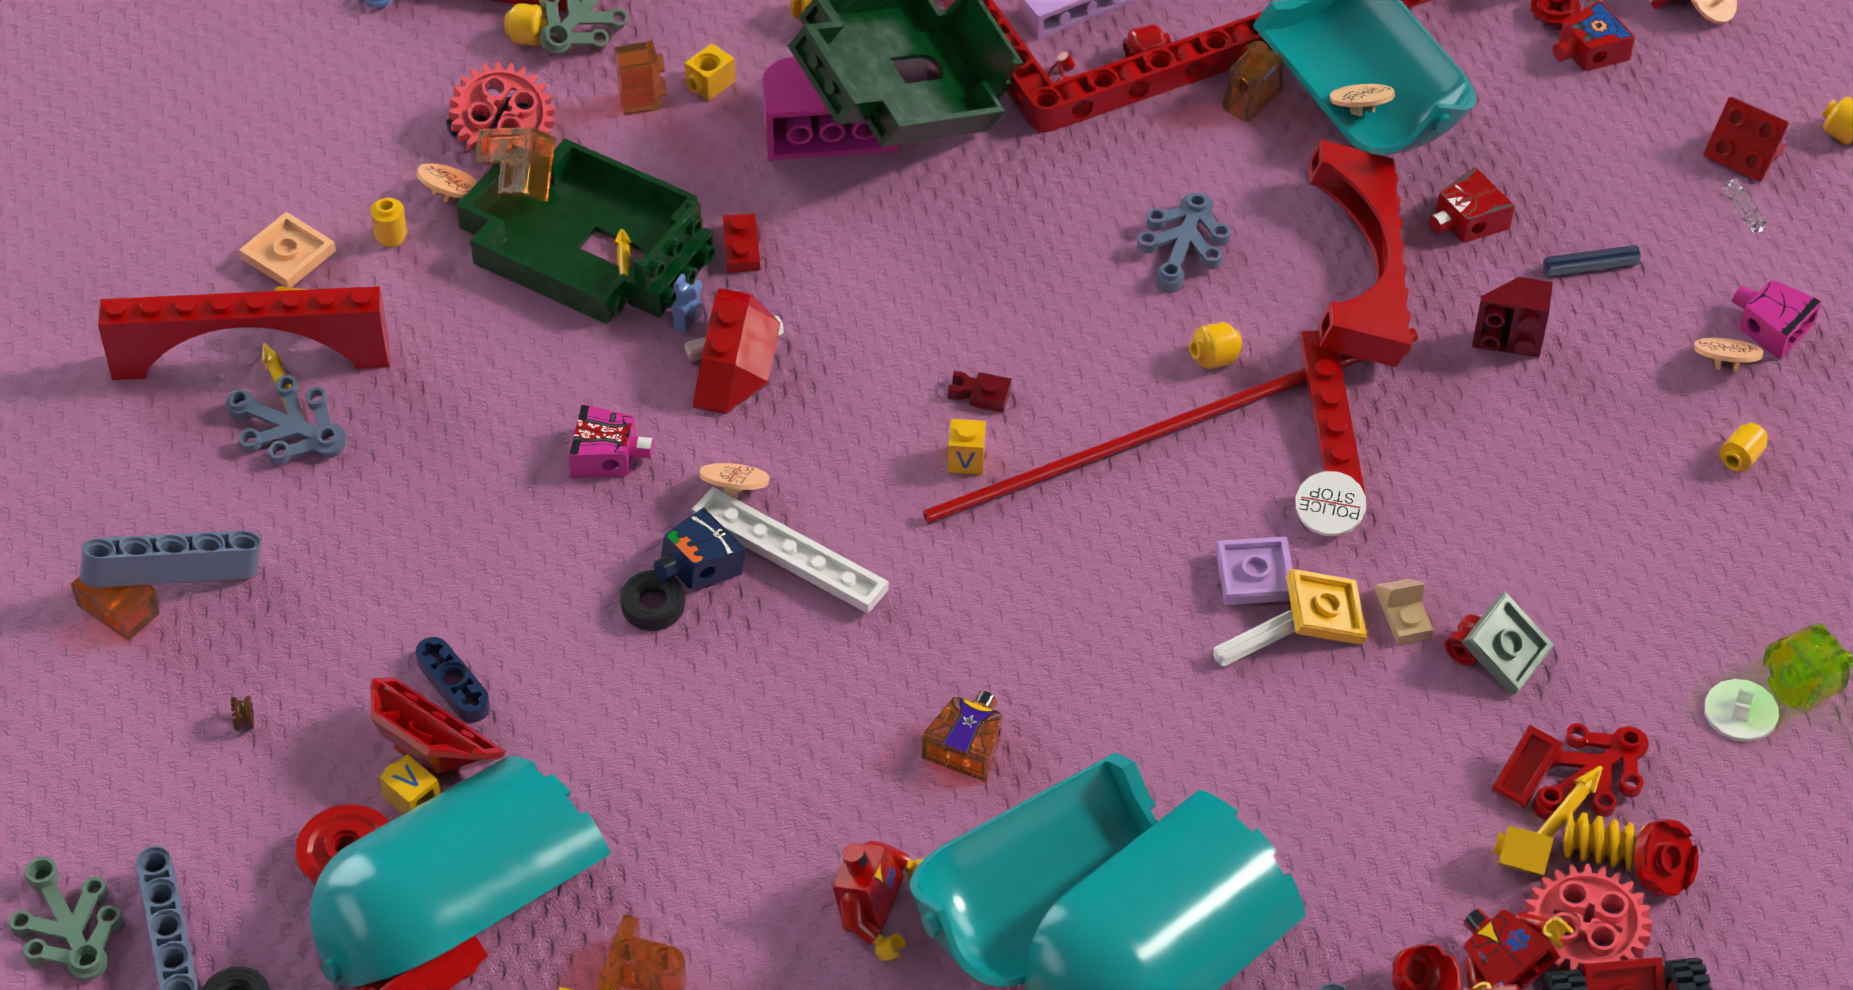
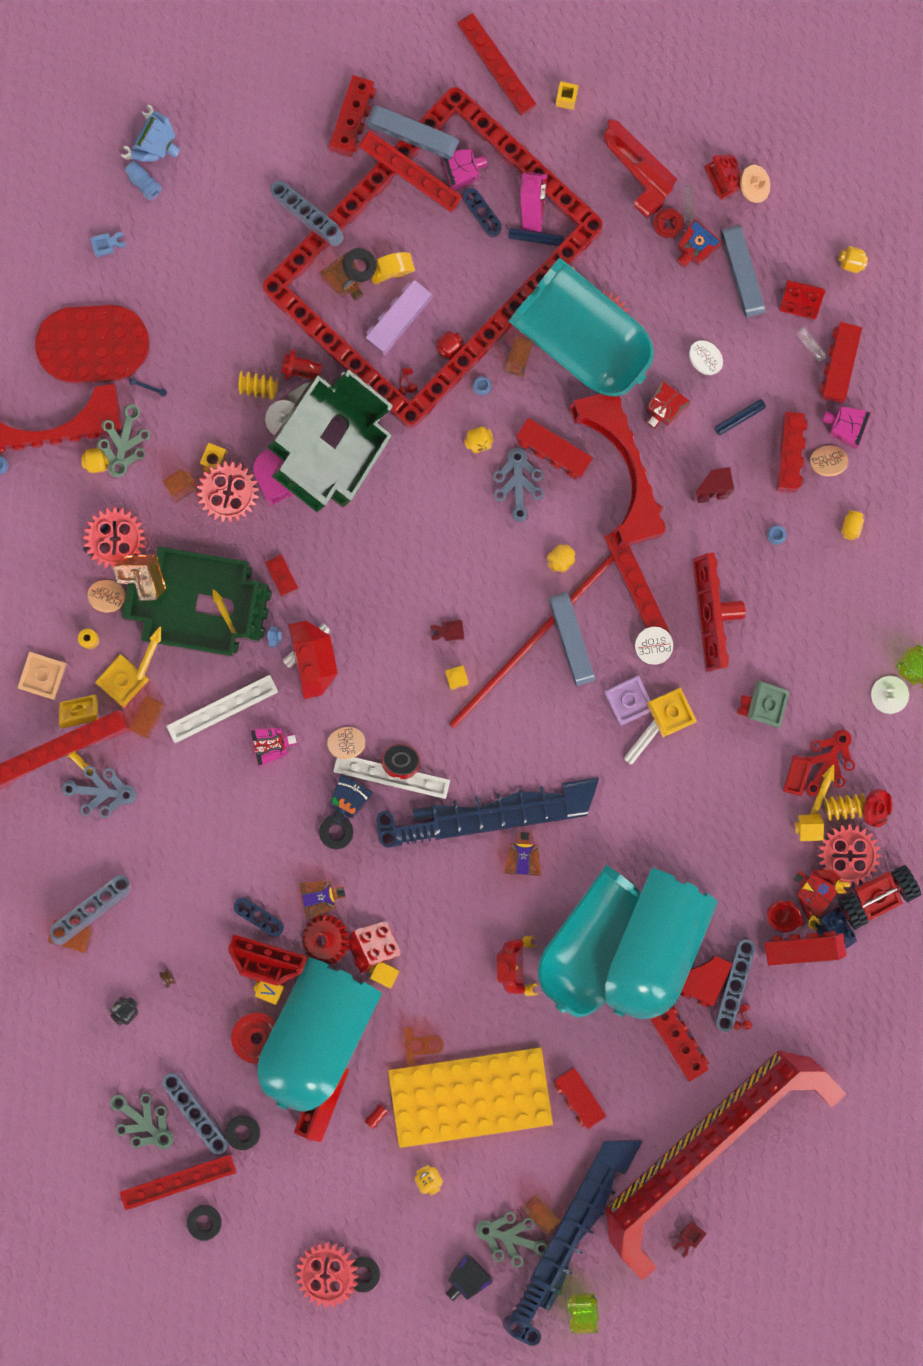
camera: 20 degrees left, 35 degrees up
light nougat piece [1329,84,1395,117] -> none
tan slope [1375,578,1433,645] -> none
none -> yellow tile [95,654,149,708]
none -> black head [110,997,139,1026]
none -> clear orange brick [129,695,166,739]
none -> yellow piece [135,627,161,680]
none -> white plate [166,675,279,744]
none -> coral gear [196,460,259,522]
none -> torso [299,881,346,919]
none -> red gear [301,914,349,965]
none -> bracket [348,921,401,974]
none -> yellow brick [369,962,400,989]
none -> dark blue piece [376,778,599,848]
none -> black tile [382,744,420,779]
none -> yellow head [464,426,494,453]
none -> medium blue plate [473,376,492,396]
none -> red brick [516,418,593,480]
none -> sand blue beam [548,591,595,687]
none -> white piece [689,340,723,375]
none -> red plate [693,552,746,672]
none -> sand blue beam [721,225,765,318]
none -> medium blue plate [767,525,786,545]
none -> red brick [776,412,808,492]
none -> red brick [819,322,863,404]

